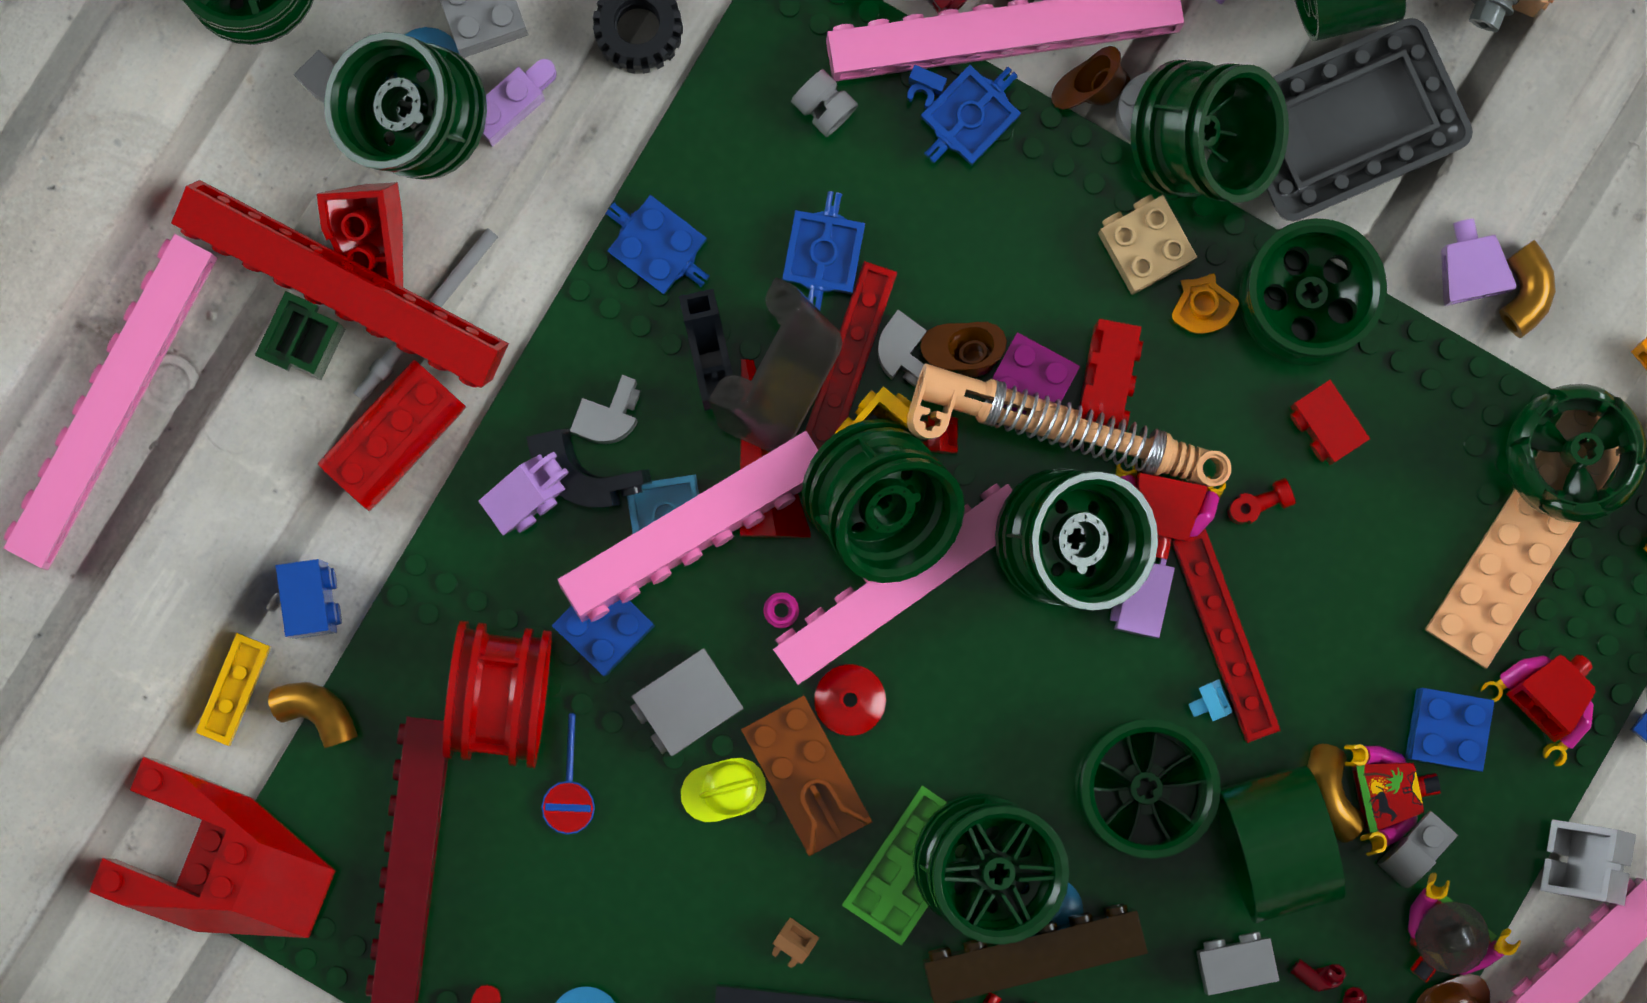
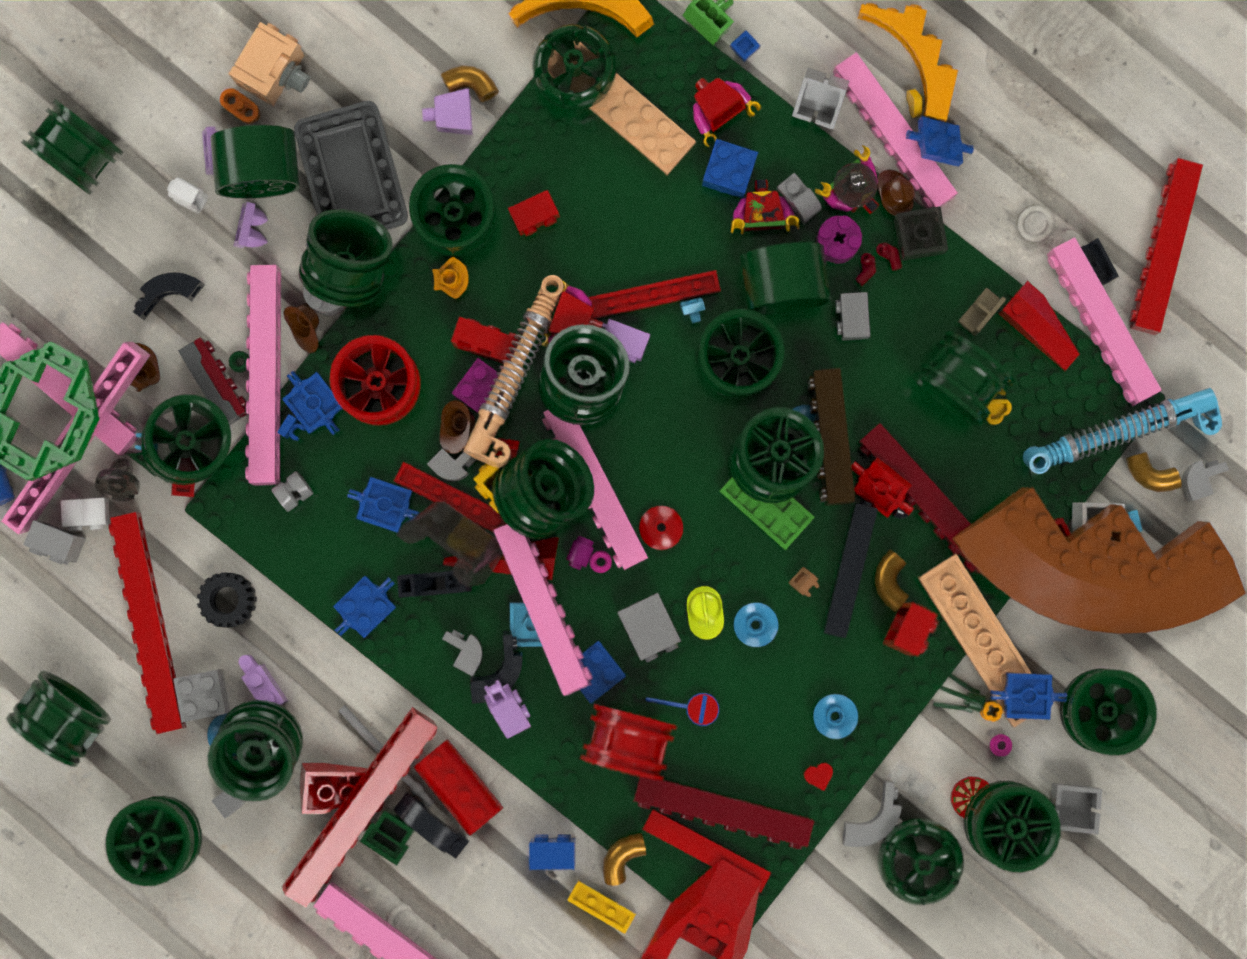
camera: 75 degrees left, 0 degrees up
dark orange plate [741,696,872,857] -> none
tan brick [1098,195,1197,295] -> none
red leg [1227,478,1296,525] -> none
pearl gold cylinder [1307,744,1365,843] -> none
none -> red wheel [330,335,421,425]
none -> black arch [393,792,469,858]
none -> magenta brick [566,536,594,570]
none -> red tile [642,809,771,893]
none -> dark azure dish [734,603,778,647]
none -> magenta brick [816,216,862,264]

